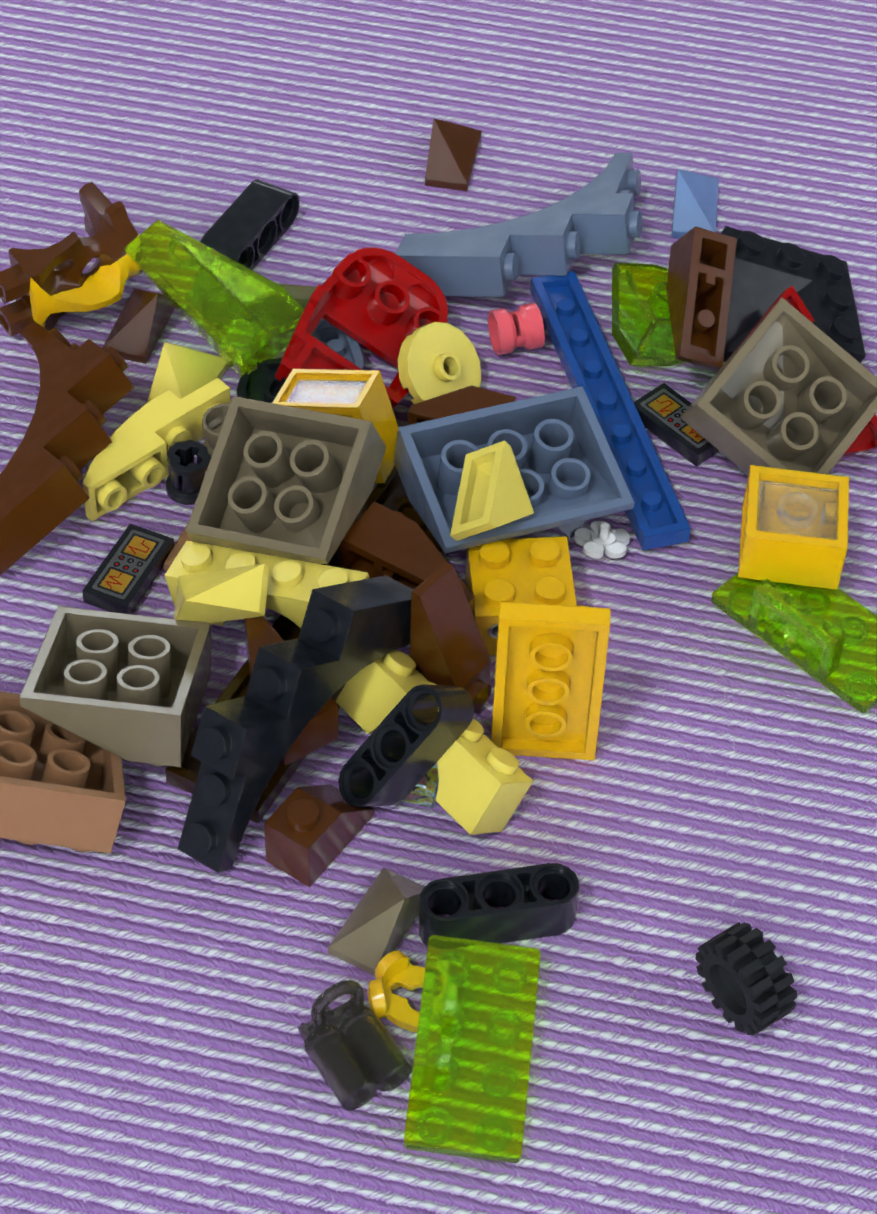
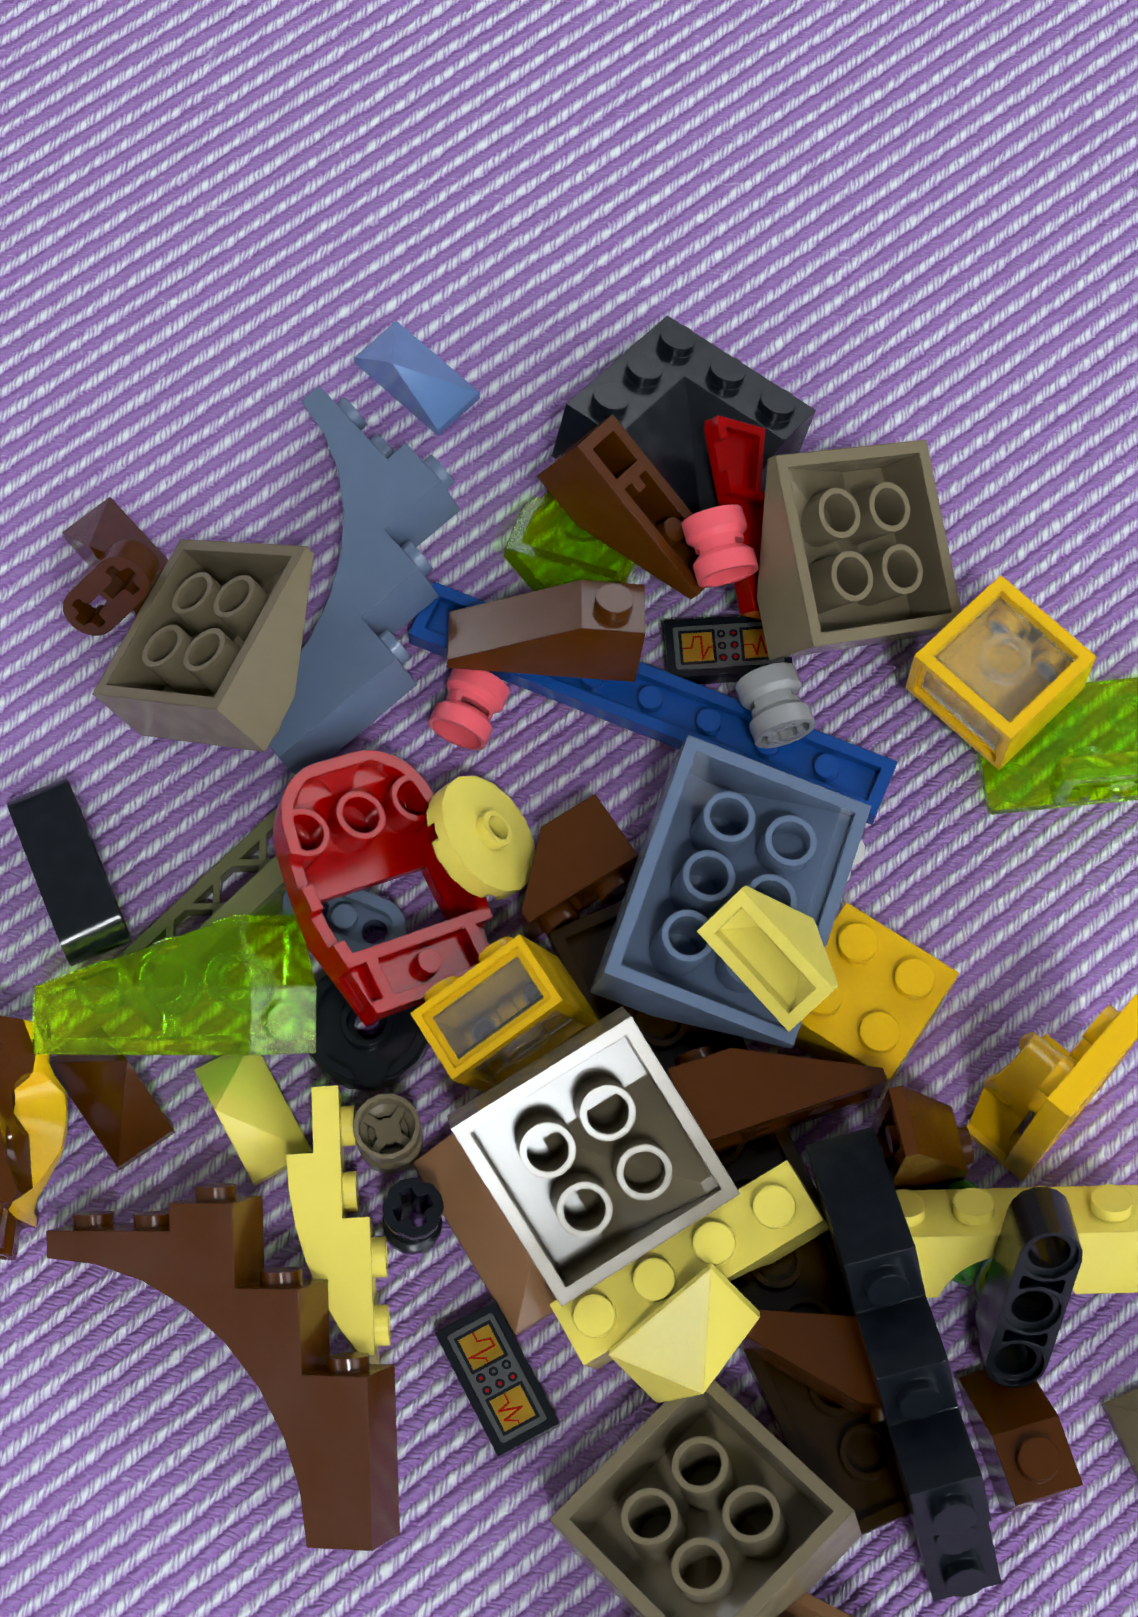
camera: 50 degrees left, 20 degrees up
none -> reddish brown beam [63,539,160,636]
none -> dark tan slope [92,539,314,752]
none -> reddish brown slope [446,580,646,682]
none -> coral wheel [681,505,759,588]
none -> light grey wheel [735,662,816,749]

